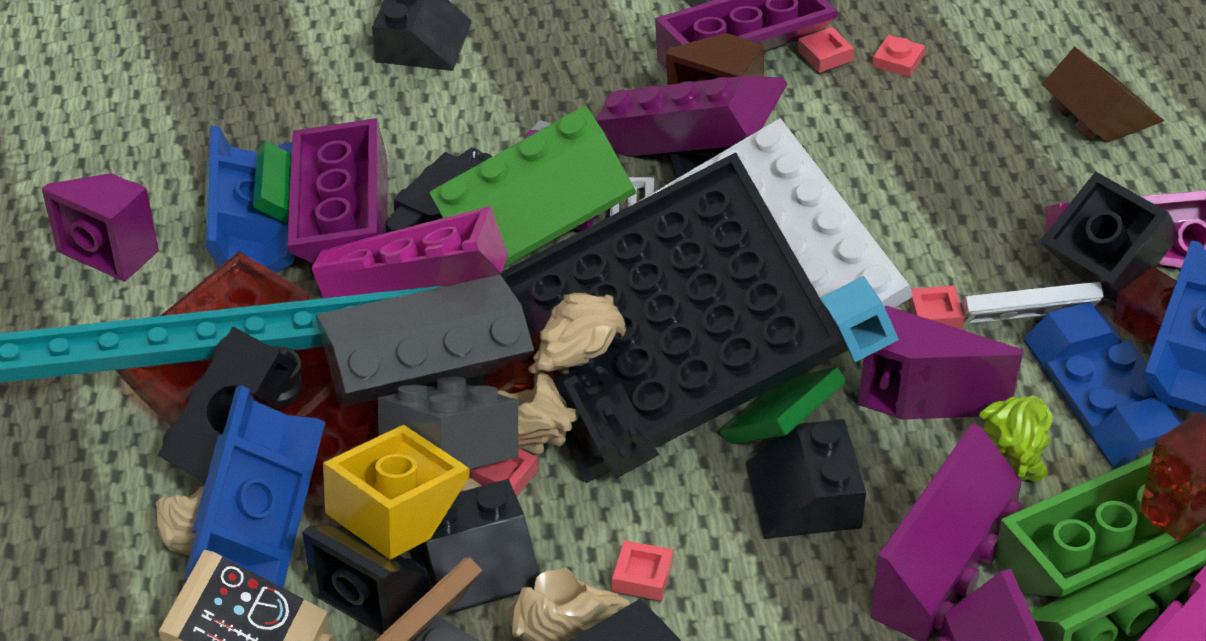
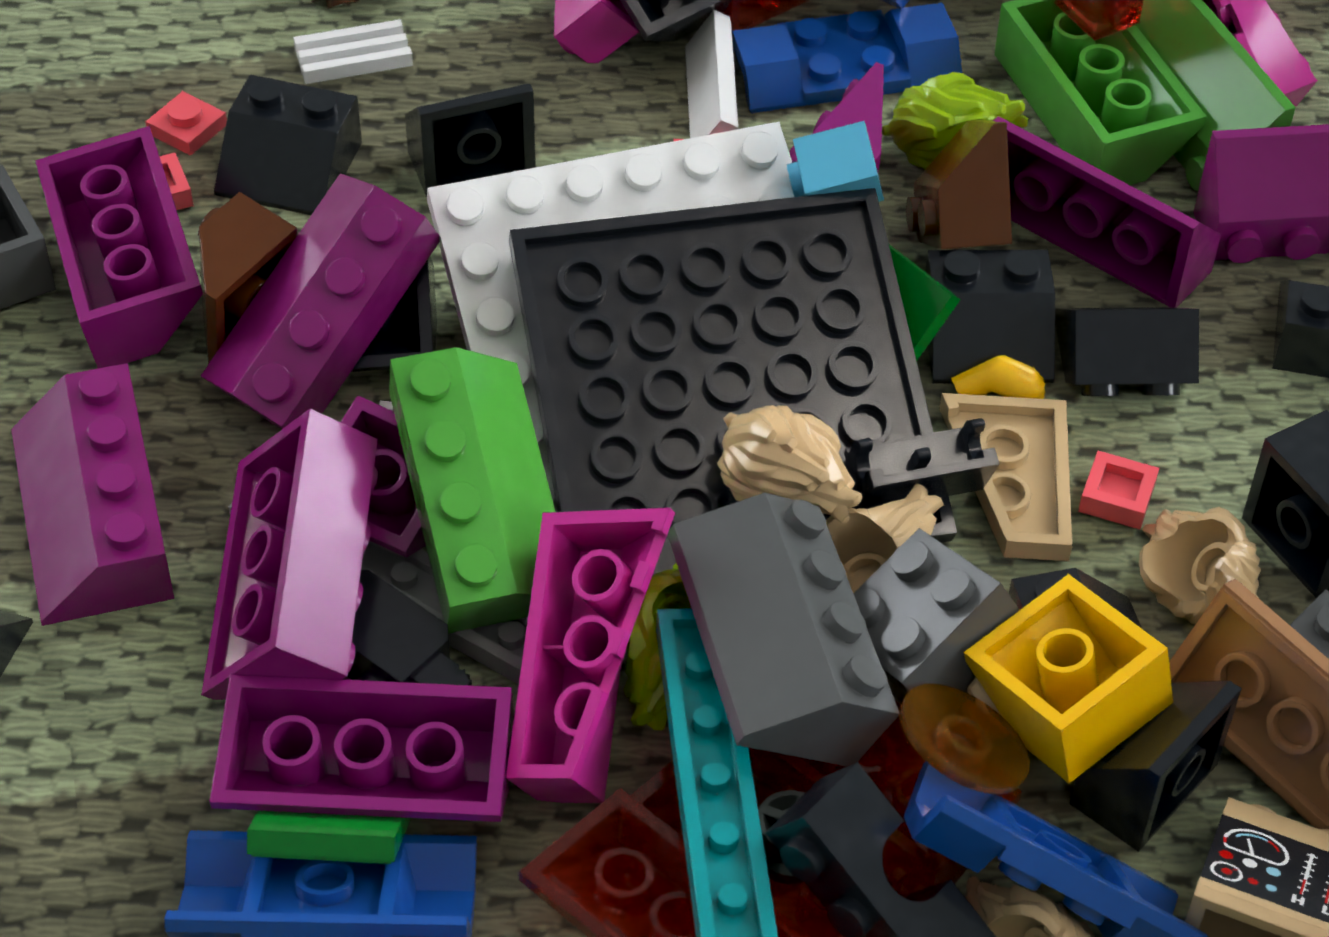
camera: 85 degrees left, 5 degrees up
none -> magenta slope [11,363,175,626]
none -> magenta slope [201,408,378,700]
none -> black slope [214,74,362,215]
none -> white tile [294,19,413,84]
none -> black slope [405,83,536,197]
none -> clear orange dish [899,684,1030,794]
none -> reddish brown slope [906,120,1012,249]
none -> tan wing [939,393,1072,561]
none -> yellow arm [951,355,1045,399]
none -> black slope [1055,307,1199,396]

